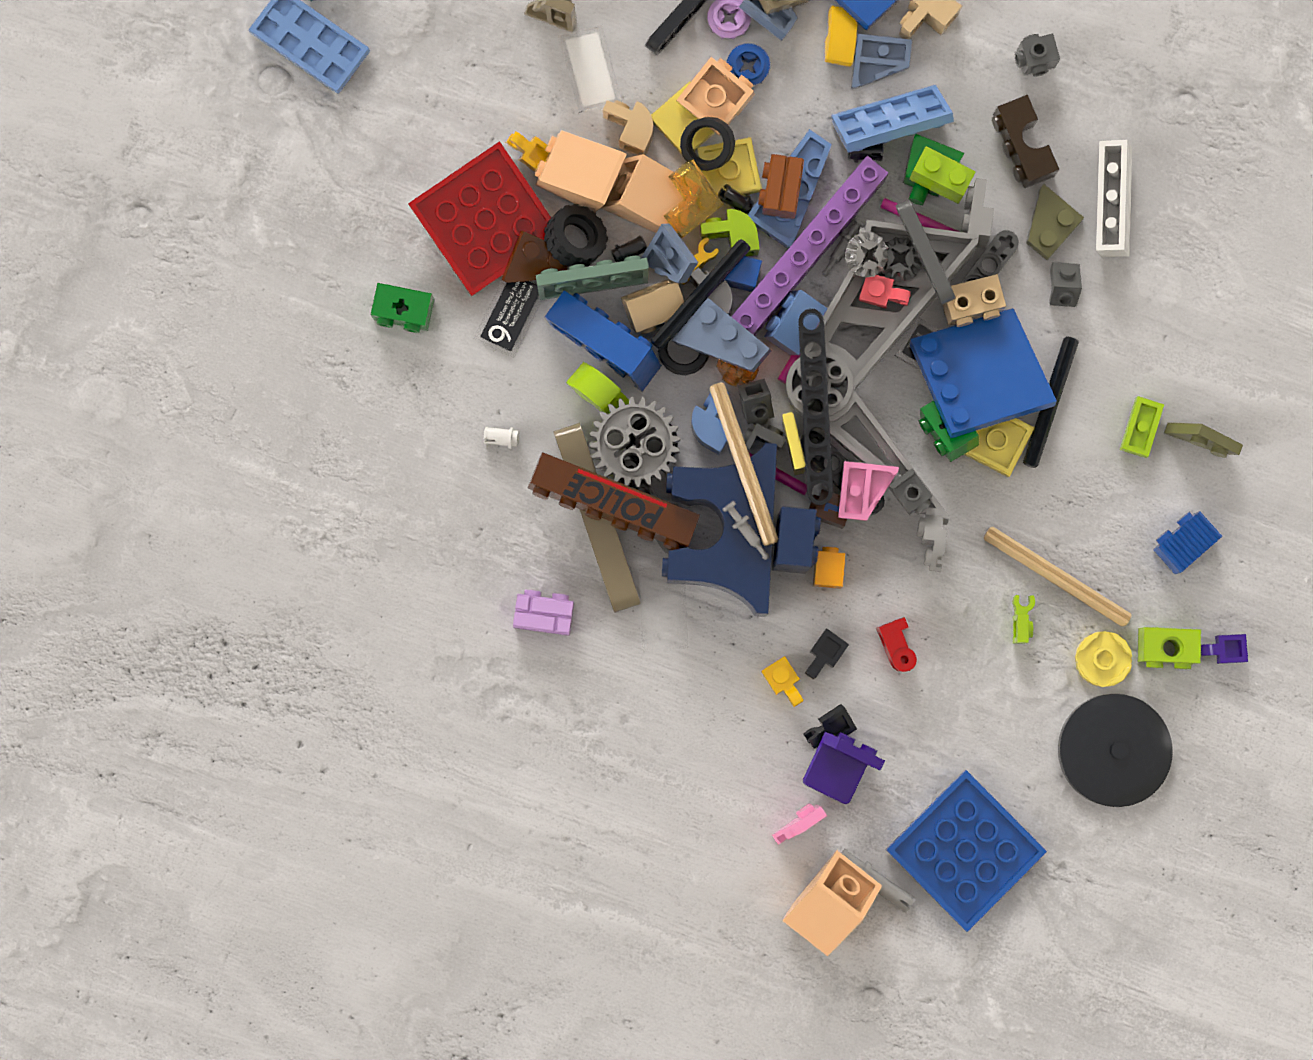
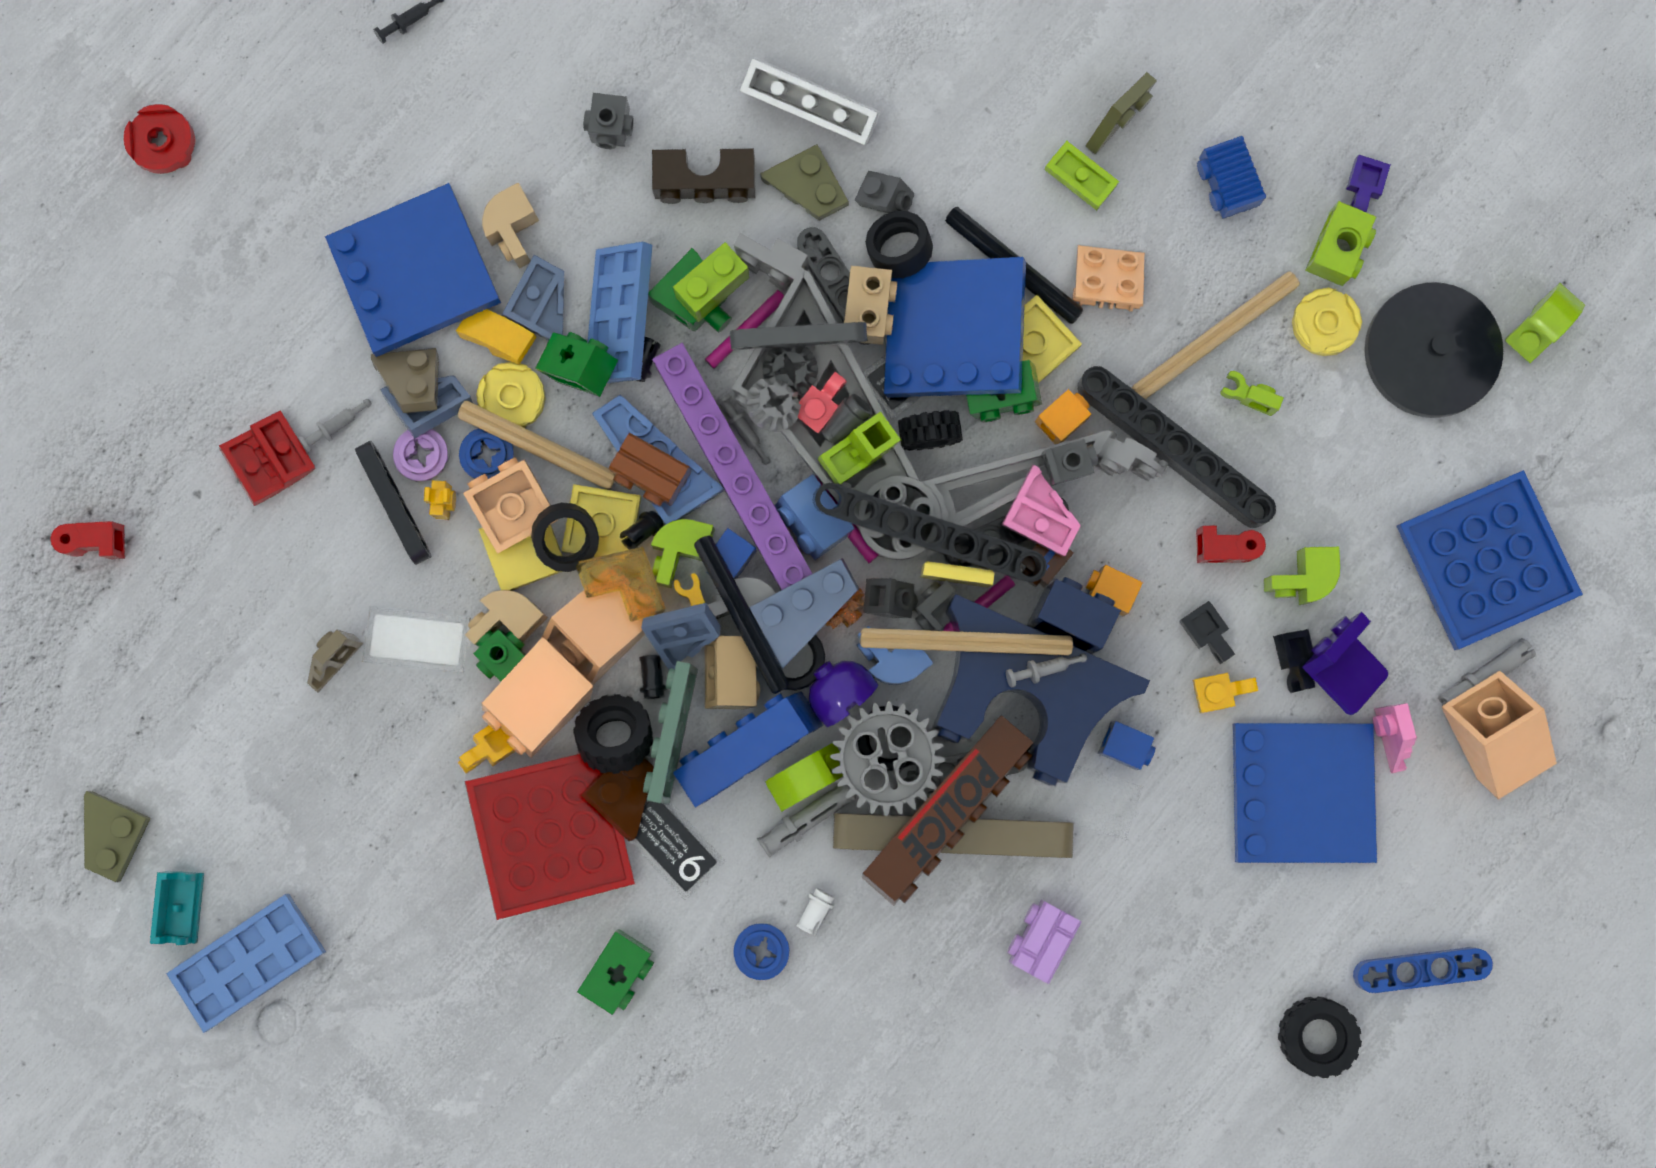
camera: 70 degrees left, 0 degrees up
none -> yellow plate [424,480,456,520]
none -> tan axle [458,401,615,490]
none -> green brick [473,629,526,682]
none -> light yellow tile [476,362,546,428]
none -> green brick [535,332,618,397]
none -> blue gear [734,924,789,980]
none -> light grey pin [757,785,856,858]
none -> dark purple cylinder [809,661,879,727]
none -> lime brick [818,411,901,485]
none -> dark grey cone [822,394,872,445]
none -> black tyre [865,211,933,278]
none -> black tyre [898,410,963,451]
none -> light orange brick [1035,389,1091,444]
none -> light nougat hinge [1072,245,1145,312]
none -> black beam [1077,366,1276,528]
none -> blue brick [1097,721,1156,770]
none -> blue plate [1233,723,1377,863]
none -> lime brick [1264,546,1340,605]
none -> black tyre [1278,996,1362,1078]
none -> blue beam [1353,947,1493,993]
none -> lime brick [1505,283,1585,363]

